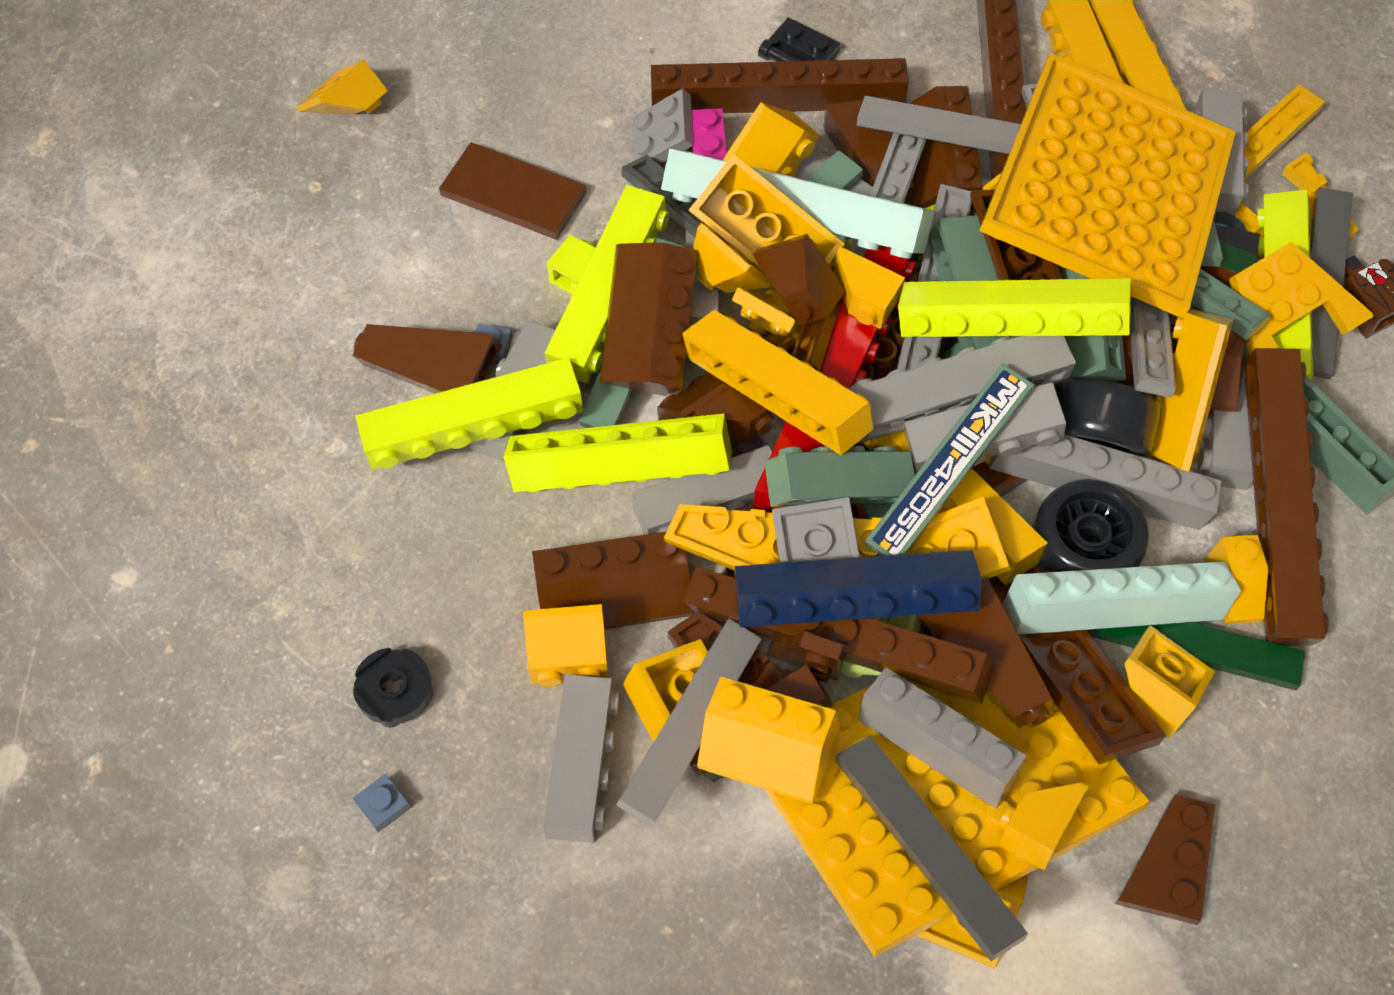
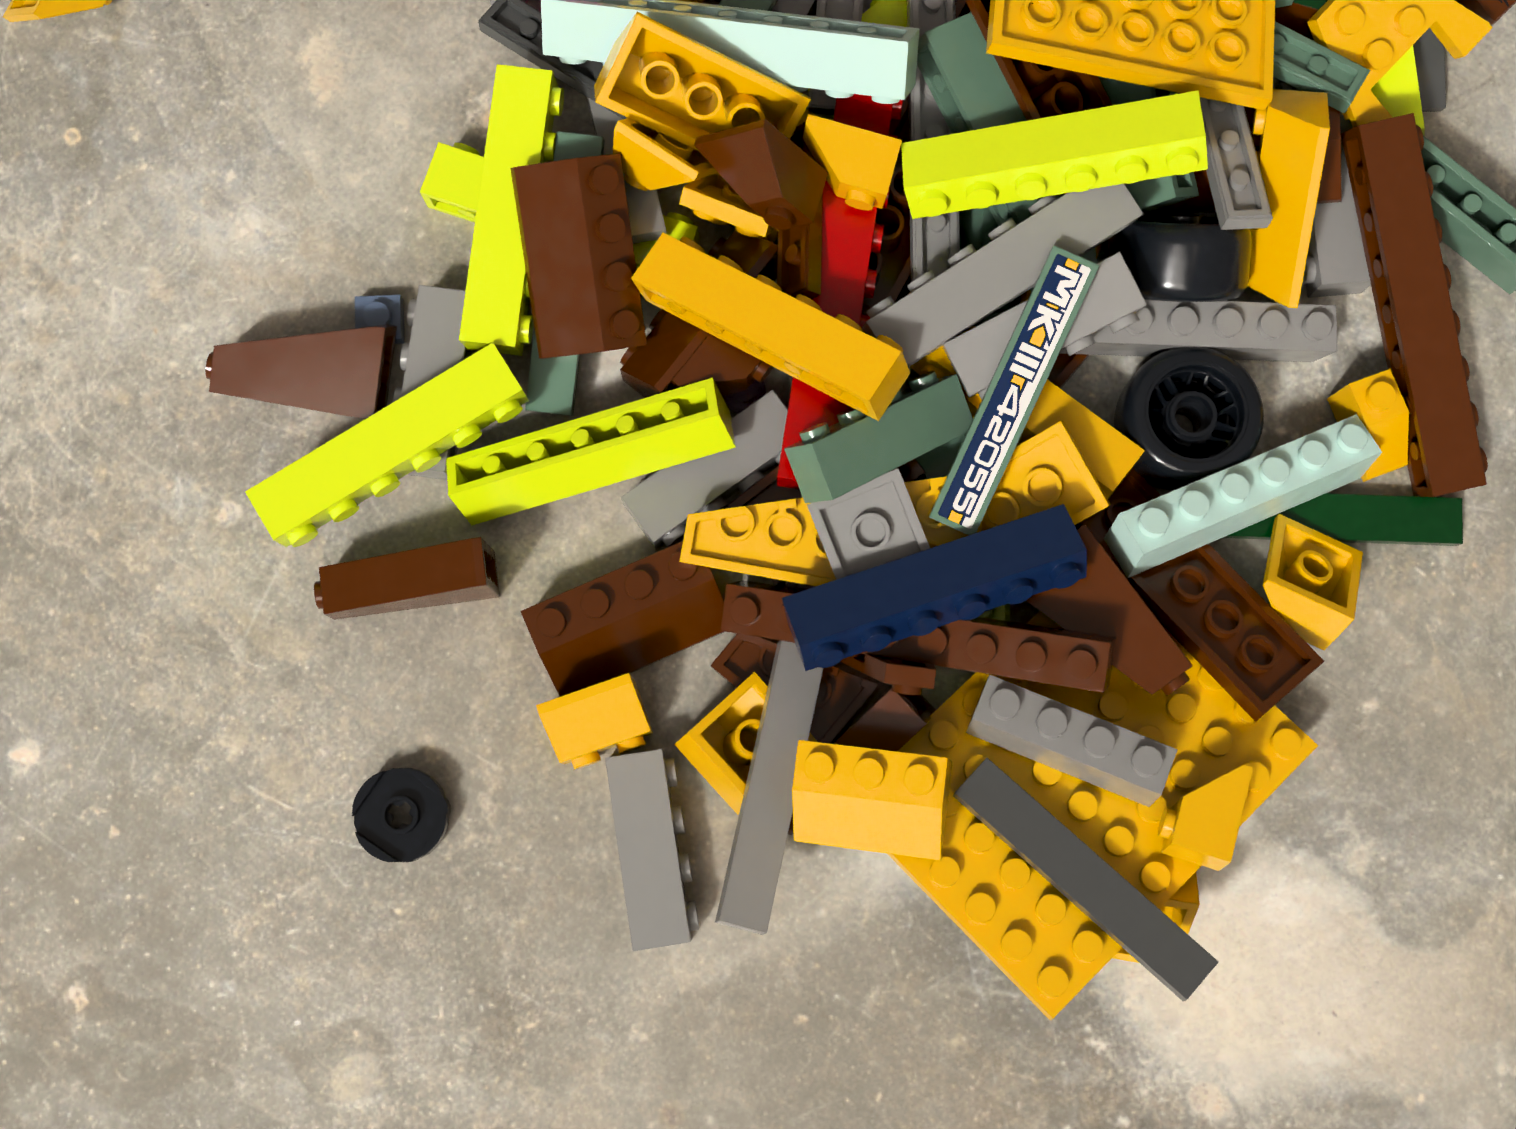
camera: 15 degrees left, 20 degrees up
sand blue plate [353,774,411,833] -> none
reddish brown tile [439,142,586,240] -> none
reddish brown wing [1115,795,1215,925] -> none
none -> reddish brown slope [314,537,500,620]

